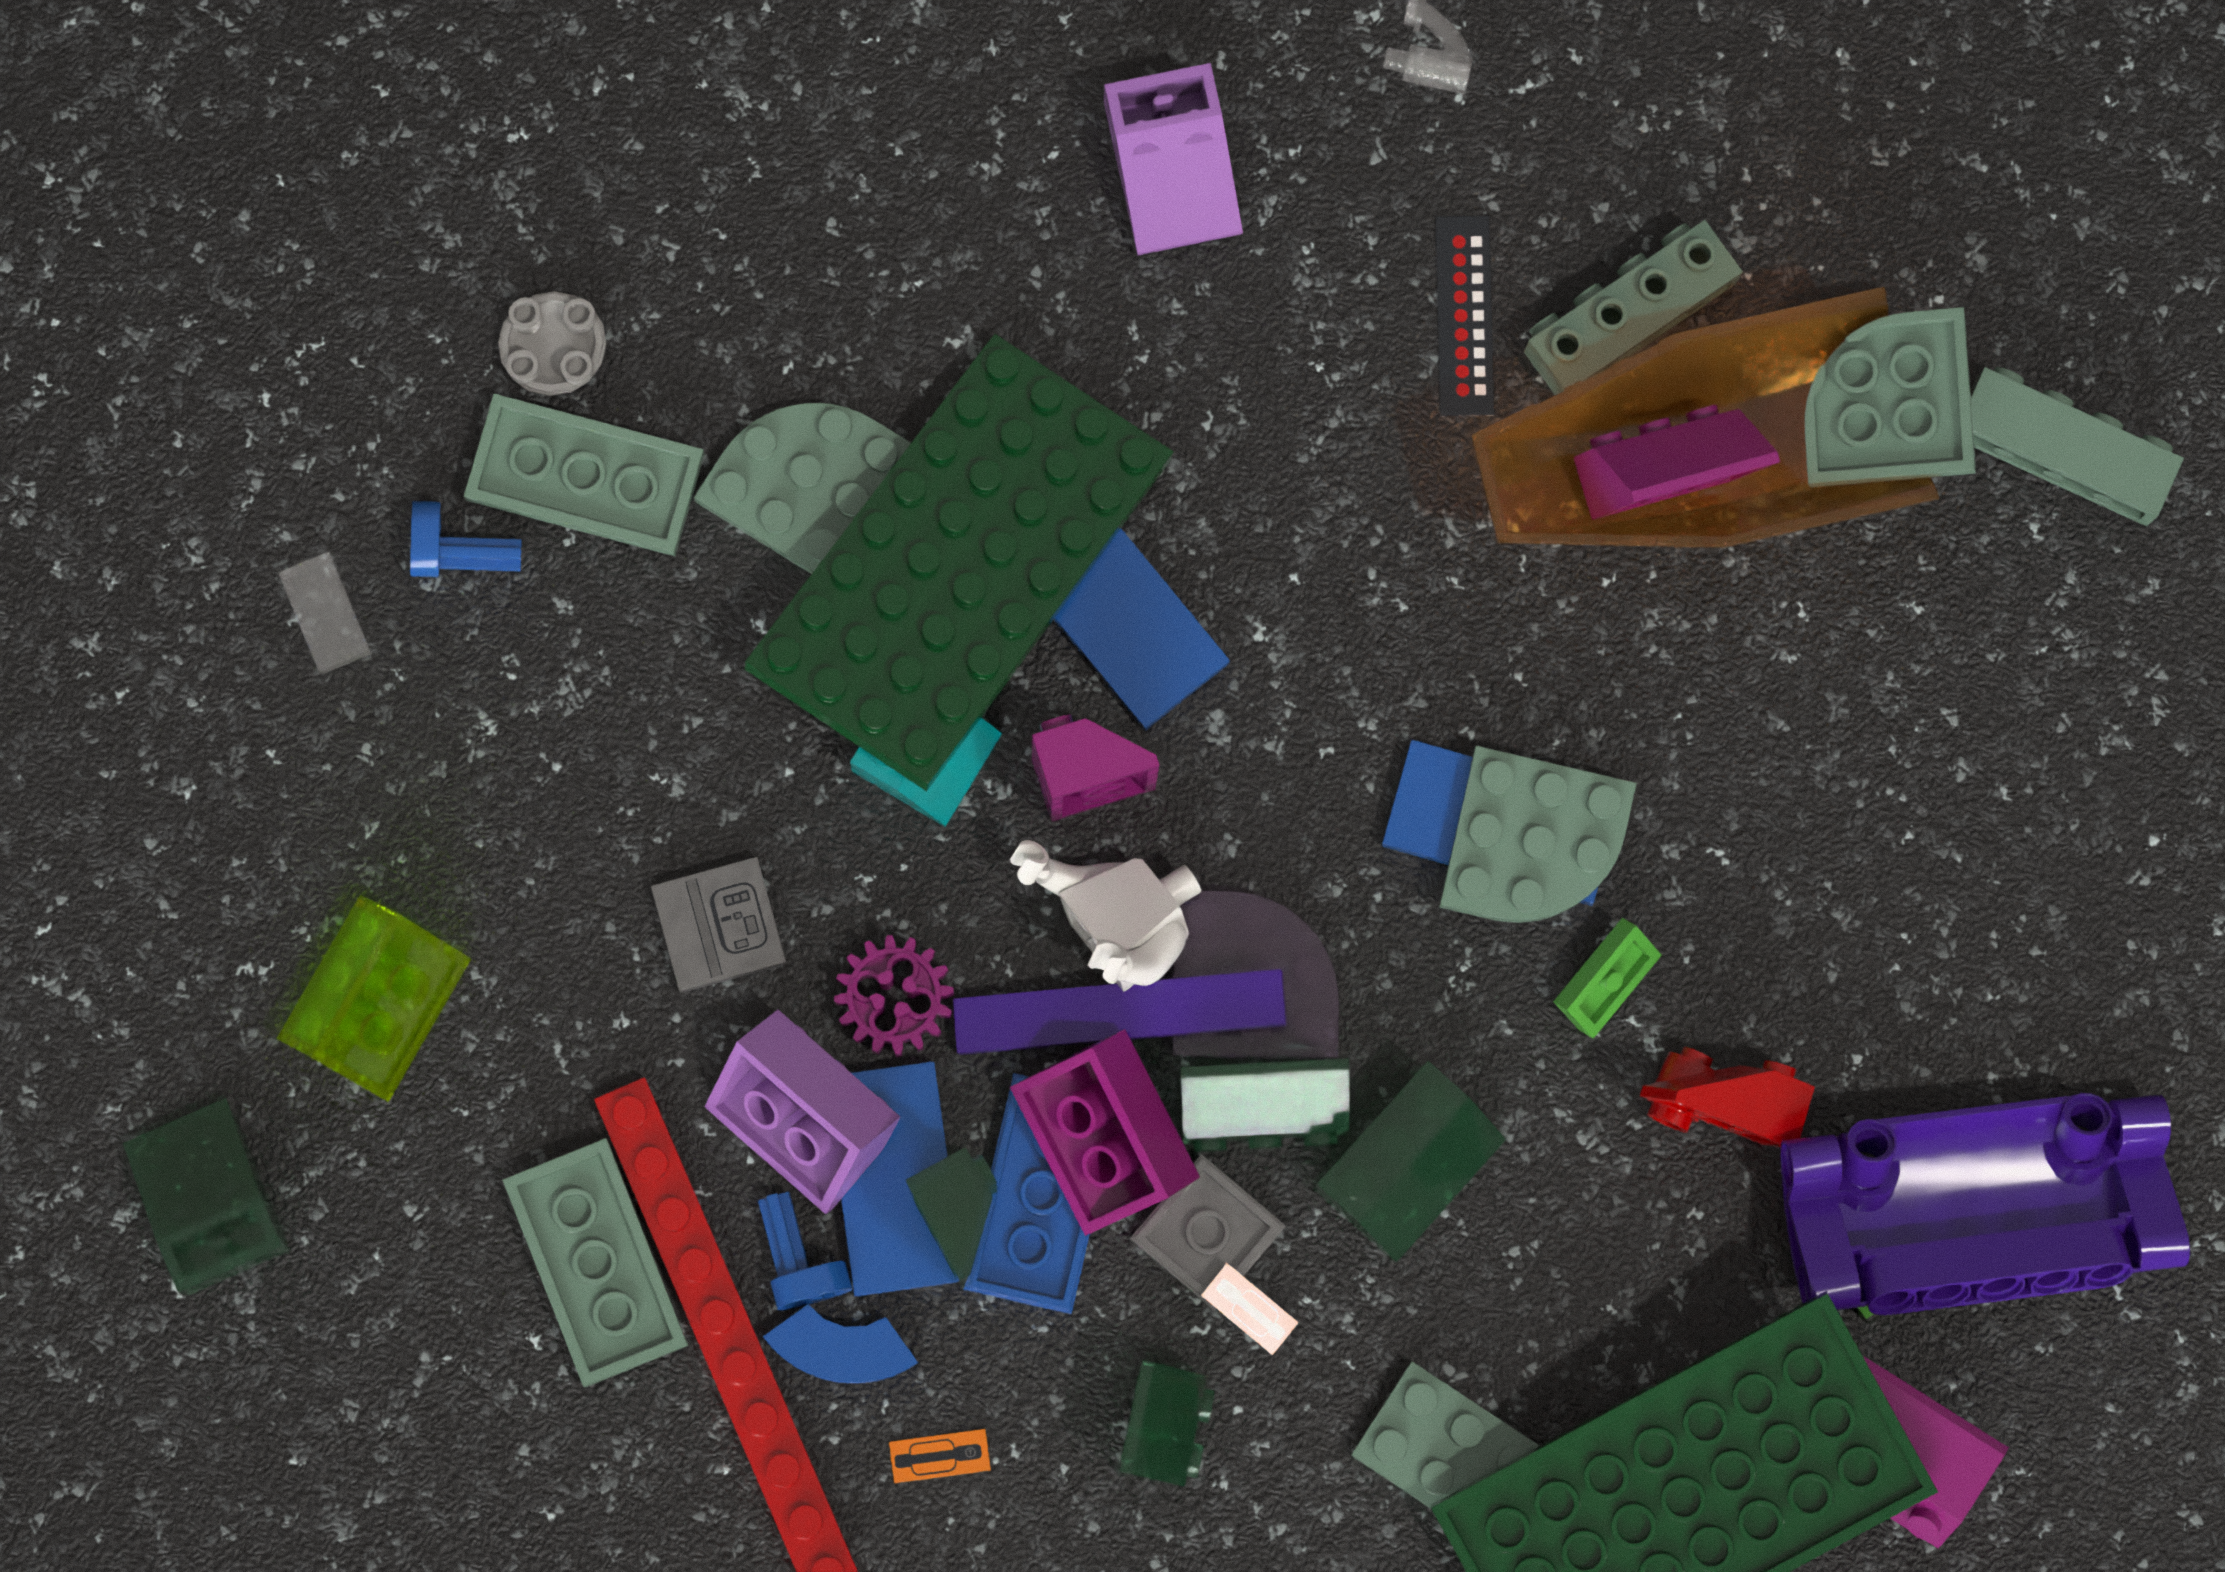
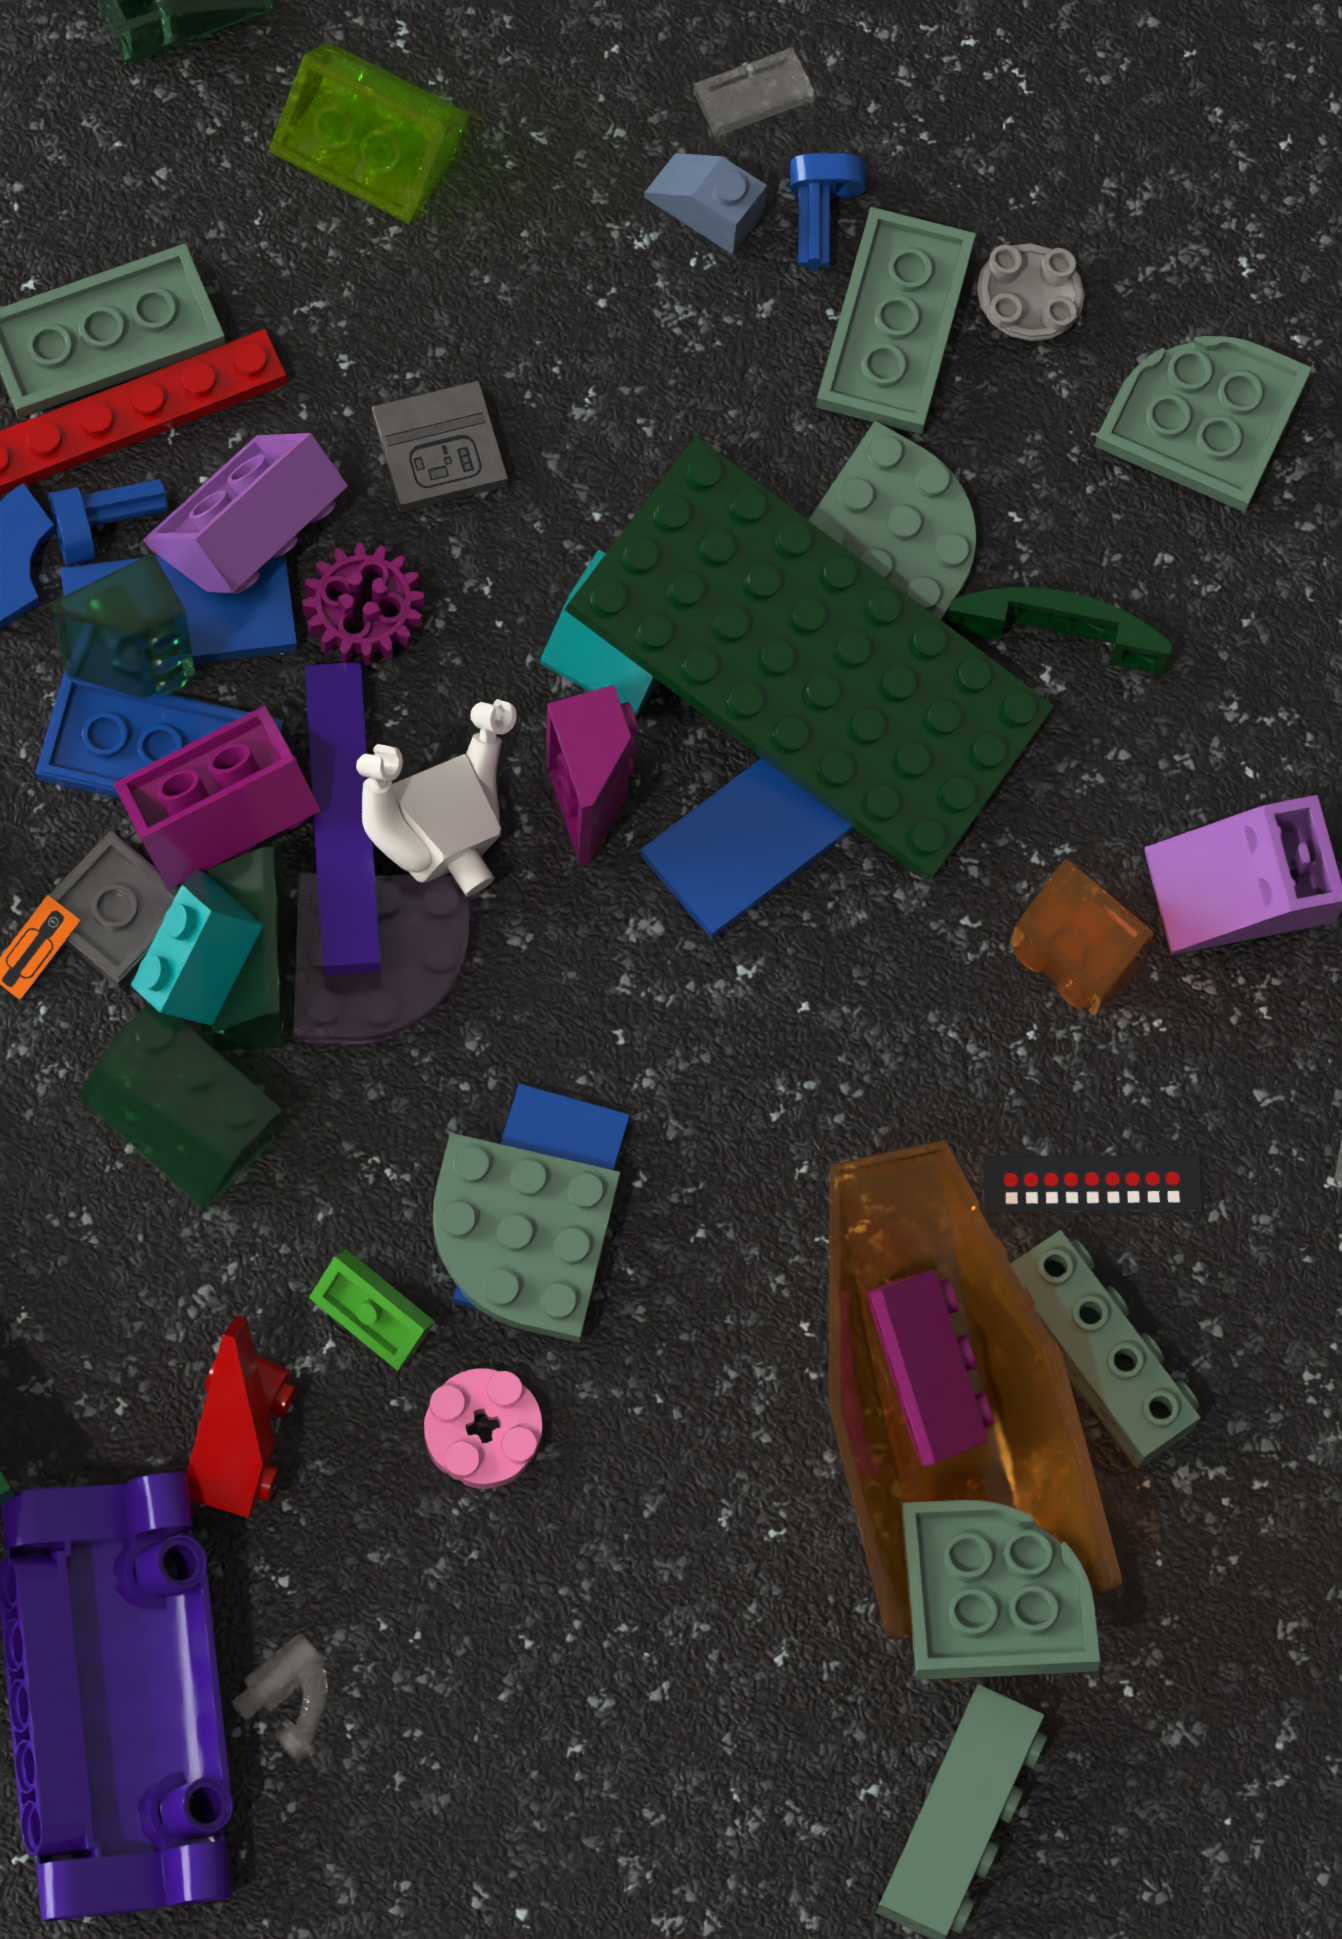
camera: 90 degrees right, 10 degrees down
none -> teal slope [131,870,264,1025]
none -> clear plant [231,1633,327,1763]
none -> bright pink plate [424,1368,542,1489]
none -> sand blue slope [644,153,767,255]
none -> dark green slope [946,587,1172,675]
none -> clear orange slope [1010,858,1154,1016]
none -> sand green plate [1094,336,1312,512]

